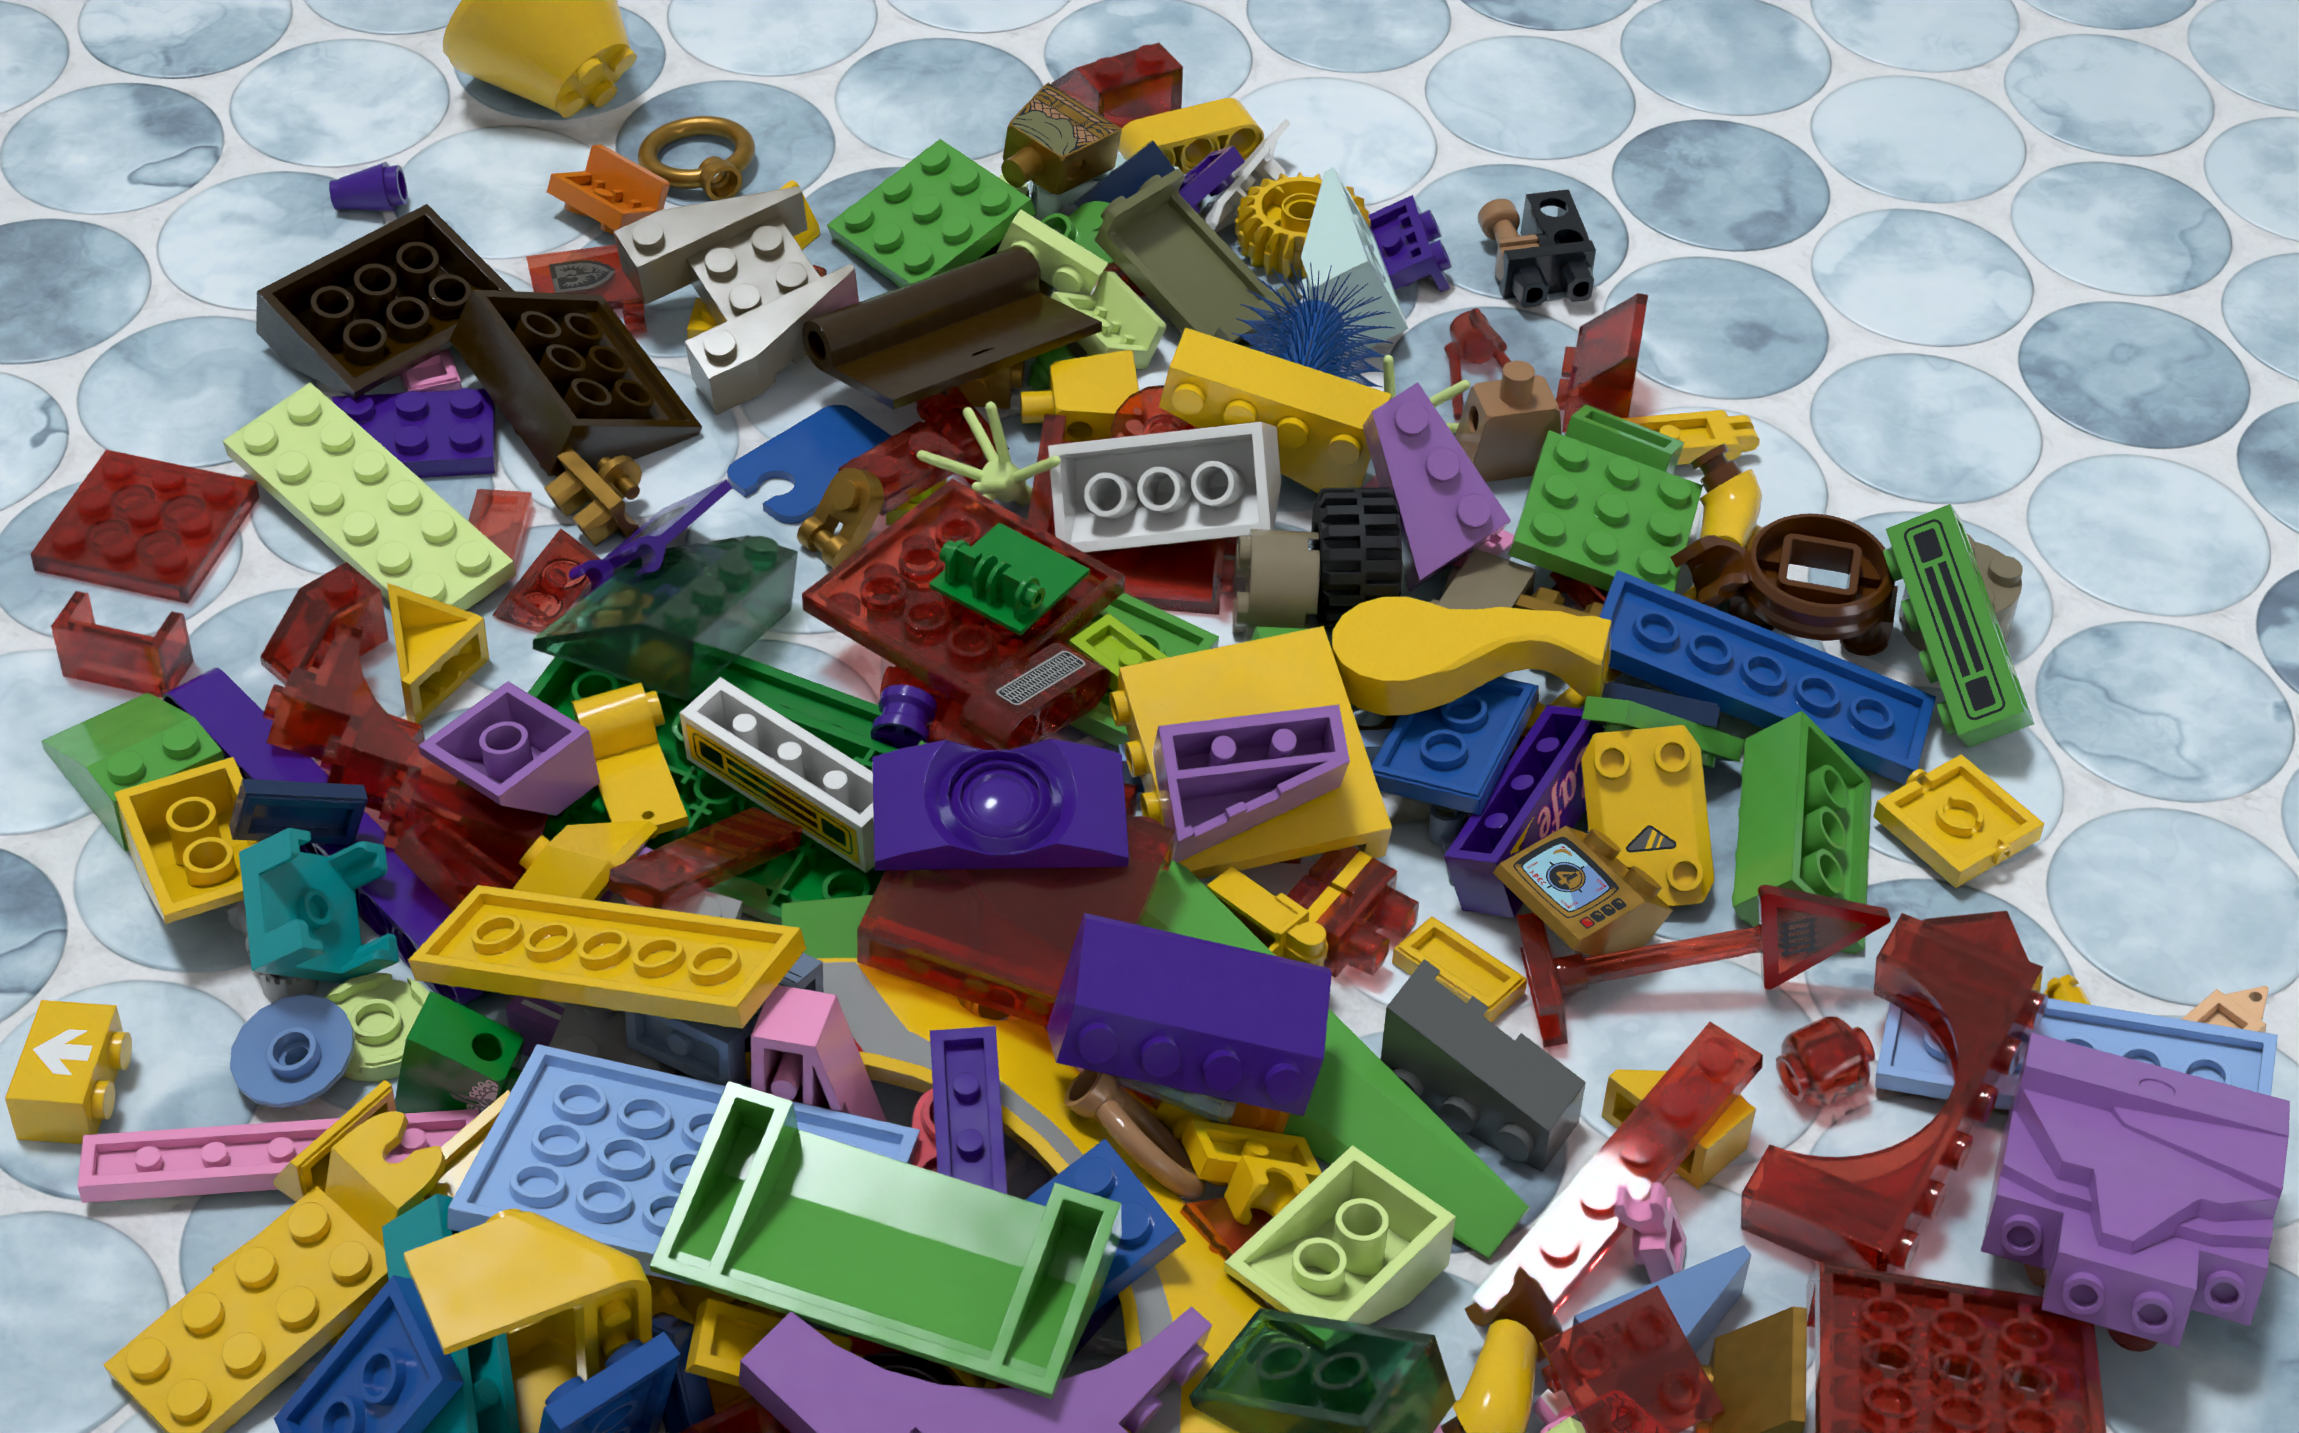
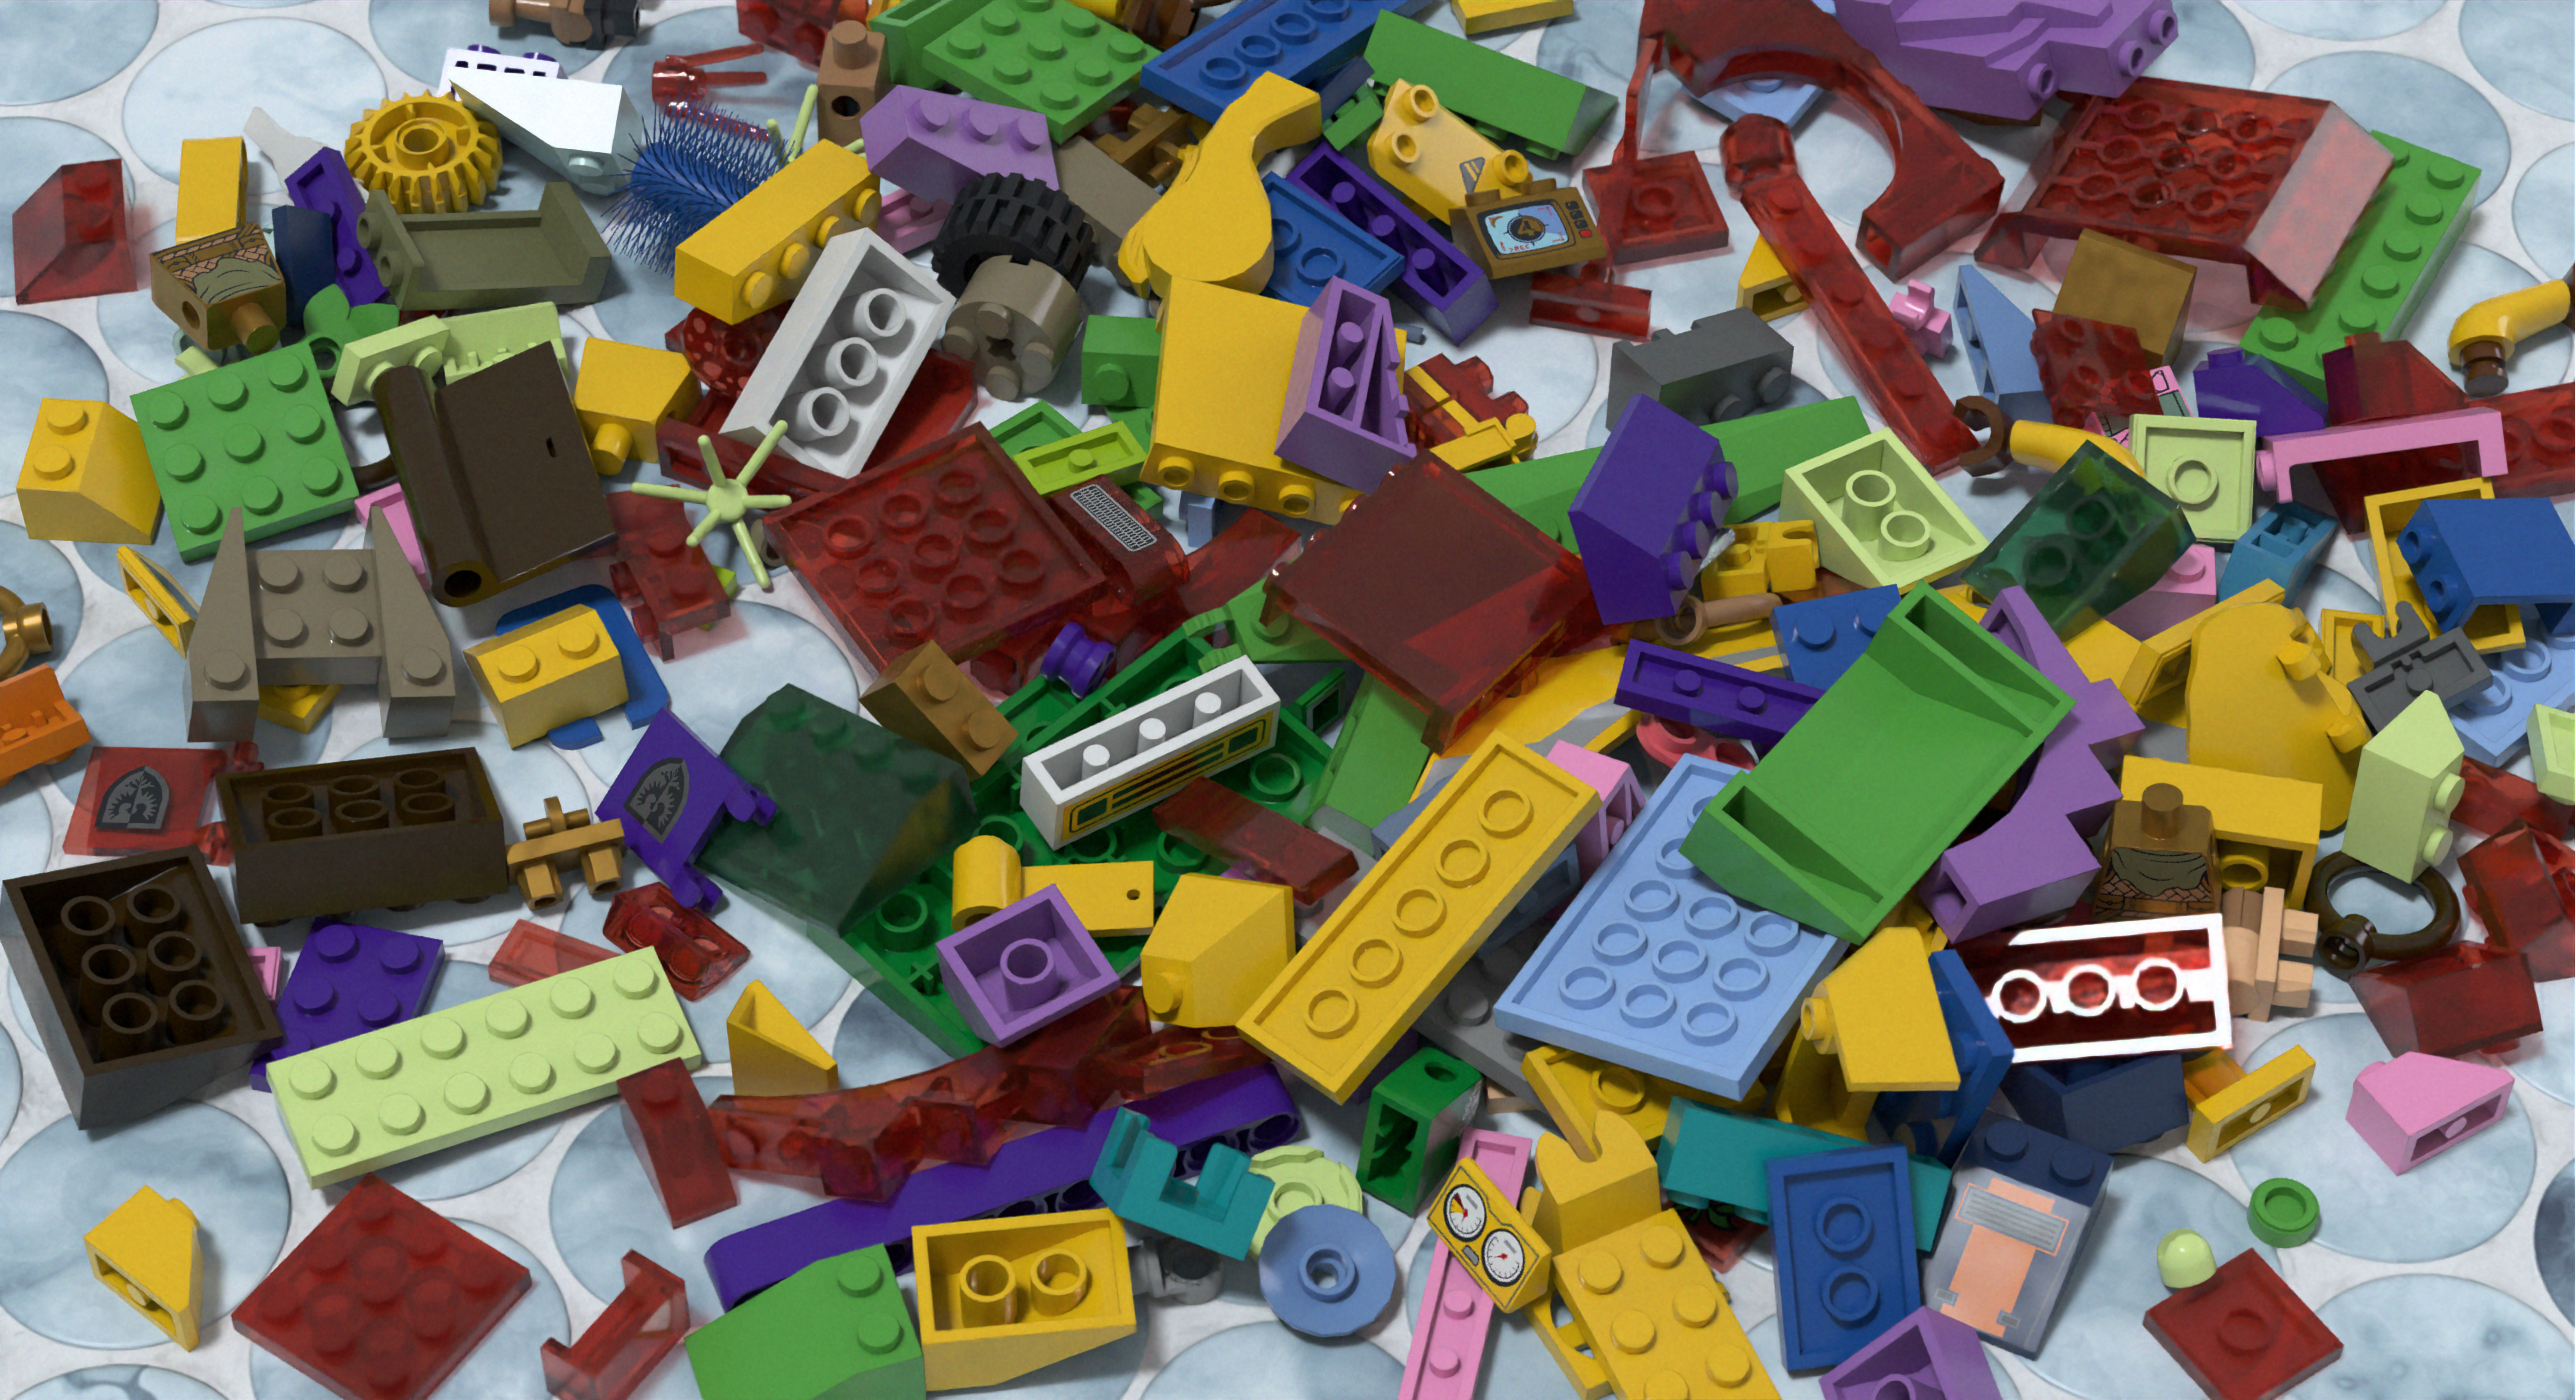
camera: 70 degrees left, 5 degrees up
dark blue tile [229,779,368,845] -> none
pearl gold plate [797,468,884,571] -> none
dark purple slope [872,739,1129,870] -> none
green hinge [929,523,1090,636] -> none
yellow tile [1392,916,1527,1023] -> none
none -> yellow slope [16,398,163,545]
none -> yellow slope [83,1185,204,1352]
none -> yellow slope [462,604,630,749]
none -> pearl gold brick [858,639,1019,794]
none -> clear red plate [1582,150,1729,266]

